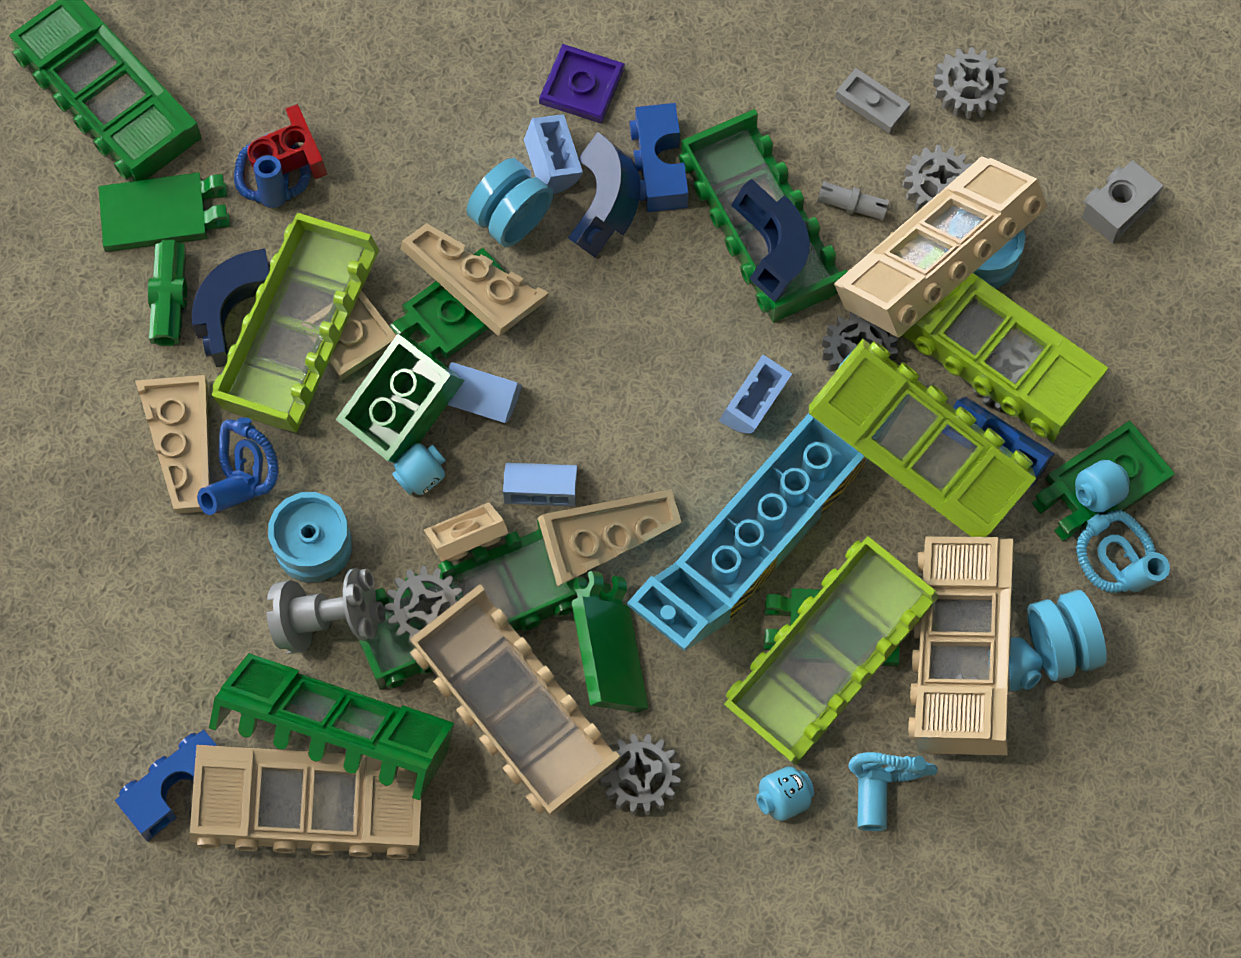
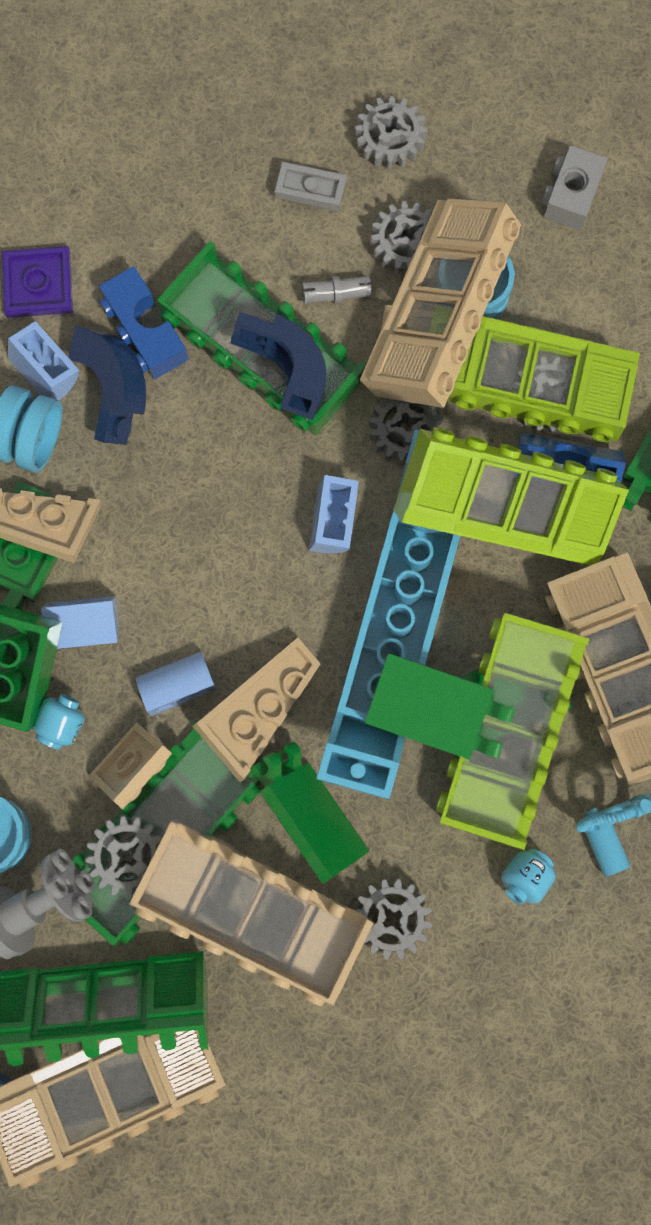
camera: 25 degrees left, 10 degrees up
none -> green tile [365,653,515,760]

